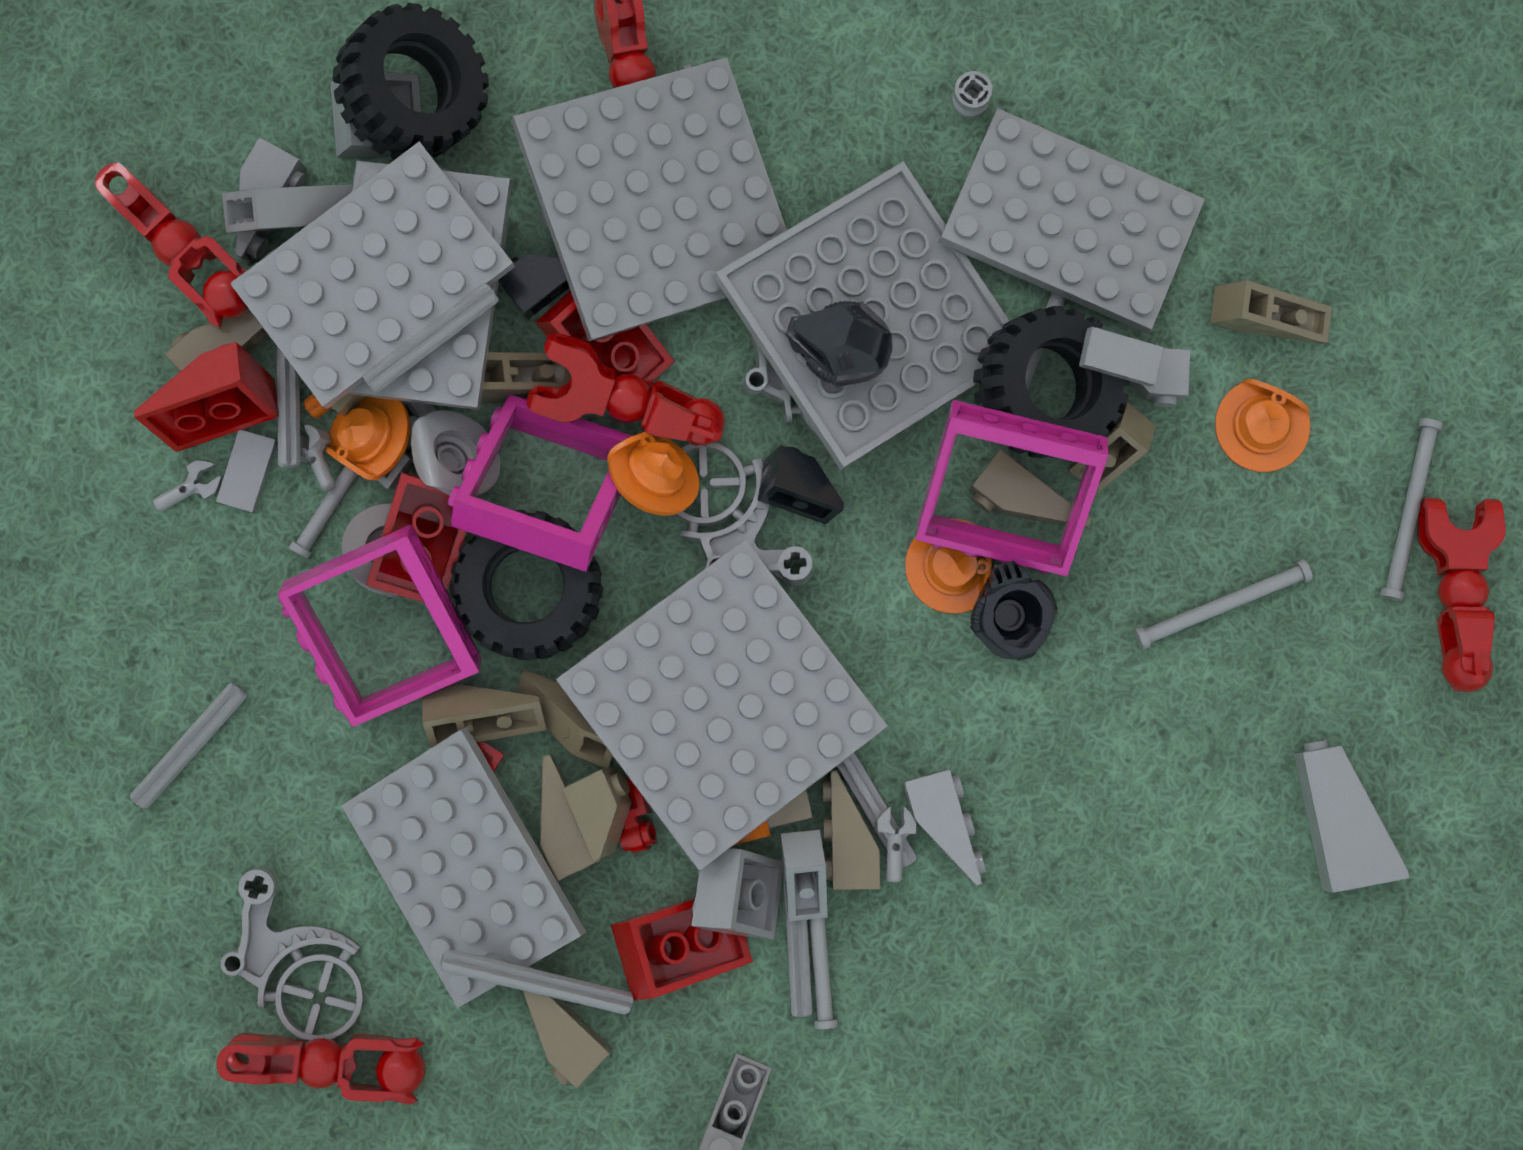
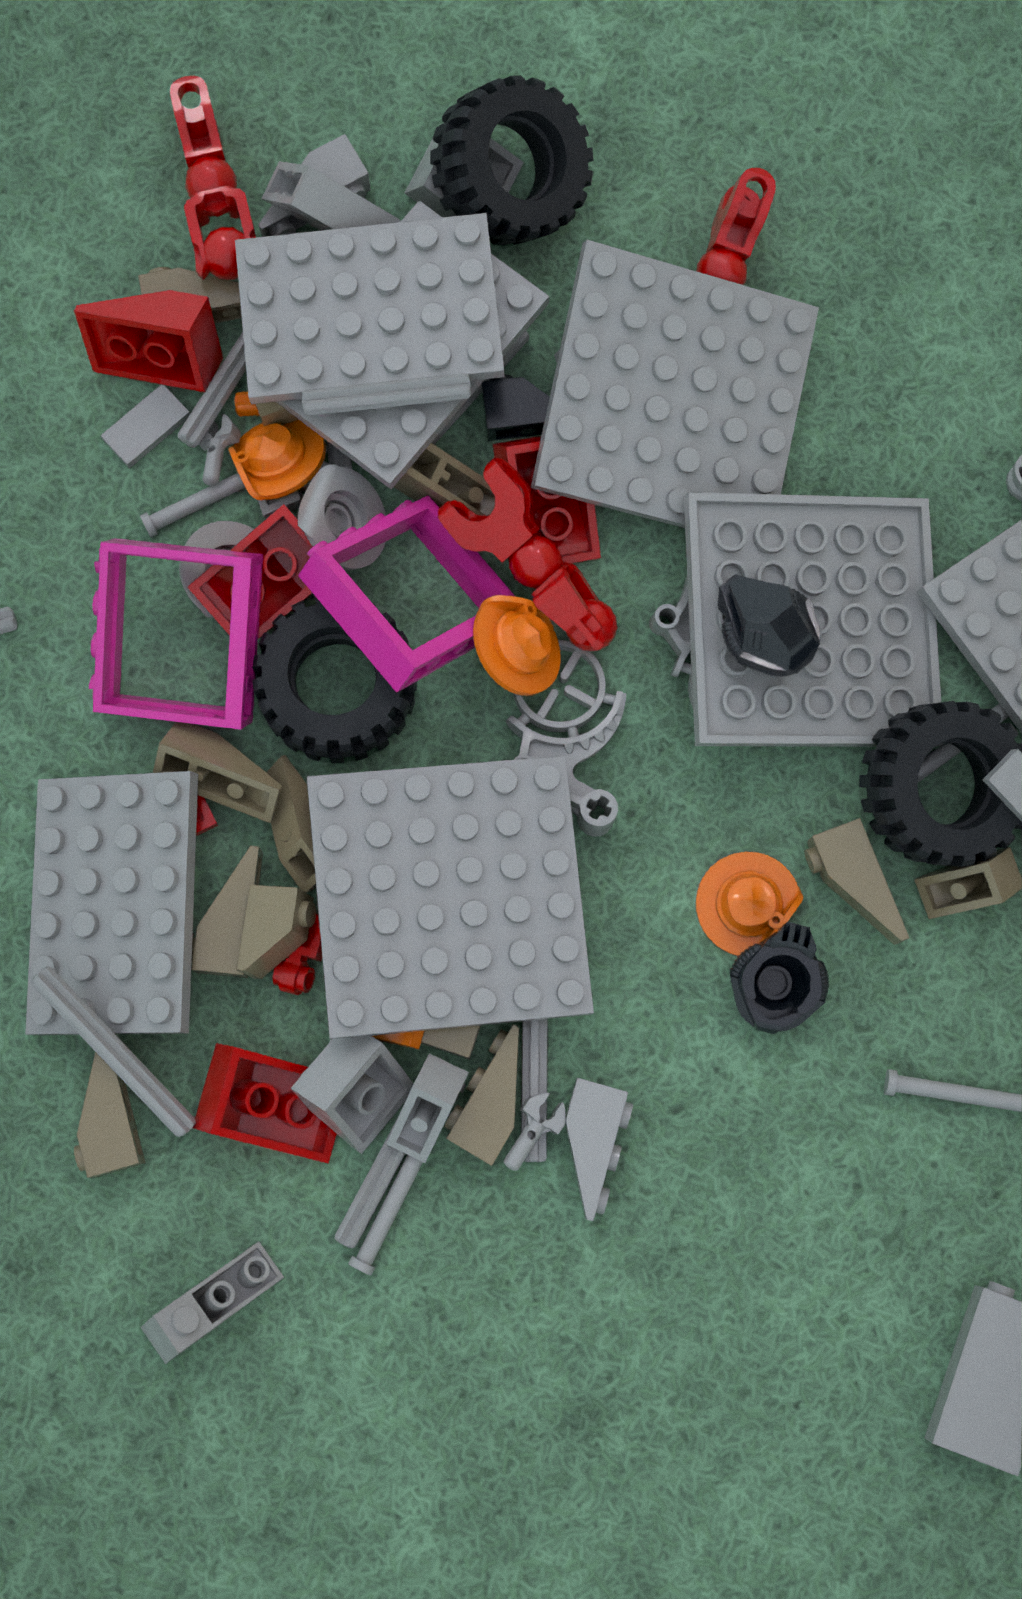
camera: 30 degrees right, 5 degrees down
light grey bar [153,460,223,512] -> none
black slope [758,445,844,524] -> none
dark pink window [916,400,1109,576] -> none

